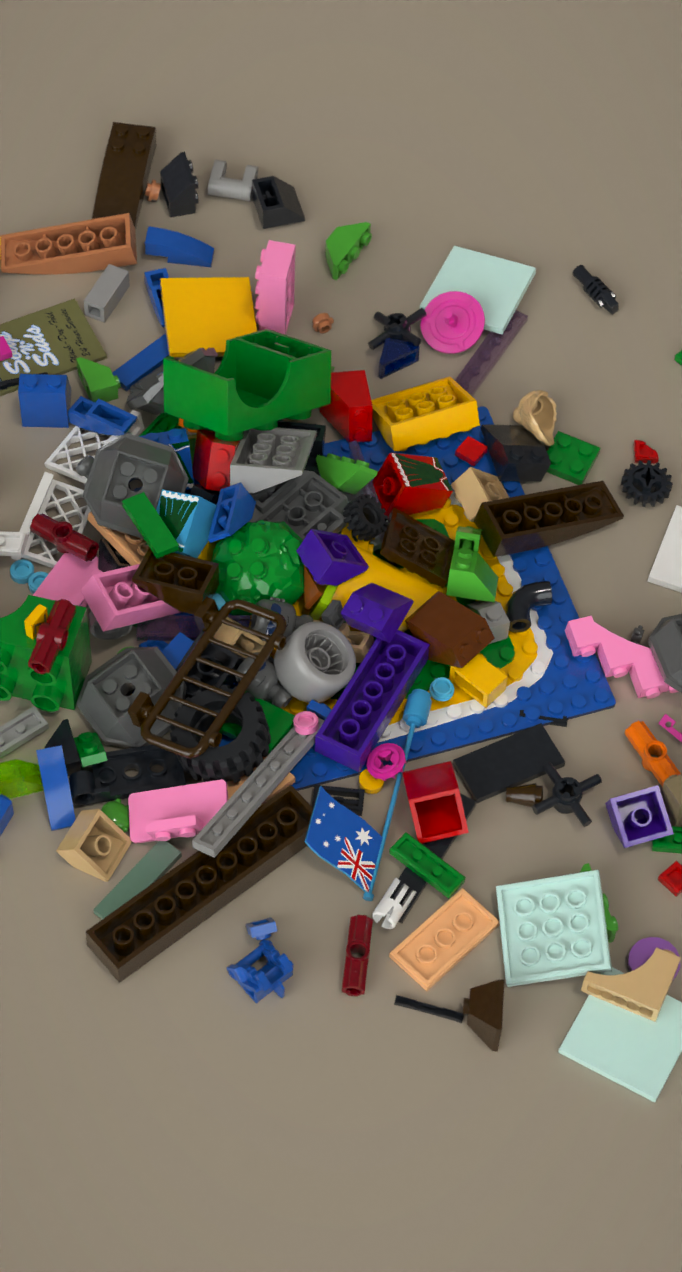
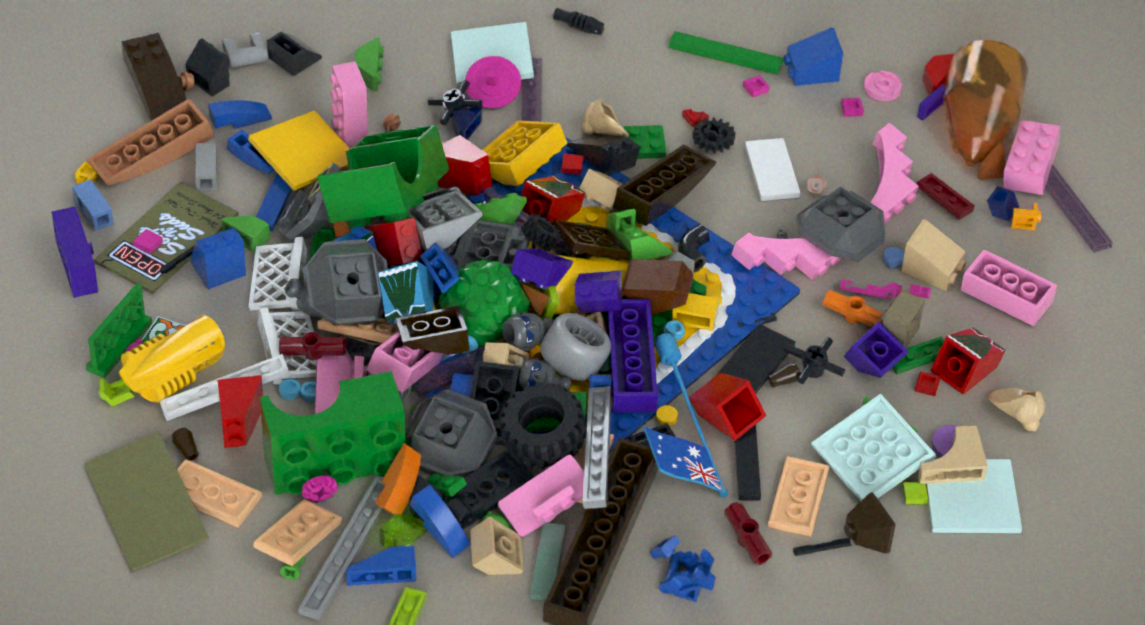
camera: 30 degrees left, 10 degrees down
yellow tile [24,604,48,640] -> none
dark red piece [28,599,76,675] -> none
blue slope [67,396,138,436] -> none
green tile [122,492,179,559] -> none
dark brown bar [128,597,287,758] -> none
bright pink tile [293,711,319,735] -> none
dark grey tile [321,600,345,629] -> none
dark pink gear [367,743,407,781] -> none
white arm [372,878,416,929] -> none
green tile [389,832,466,899] -> none
none -> orange slope [375,444,421,518]
none -> lime tile [902,482,928,504]

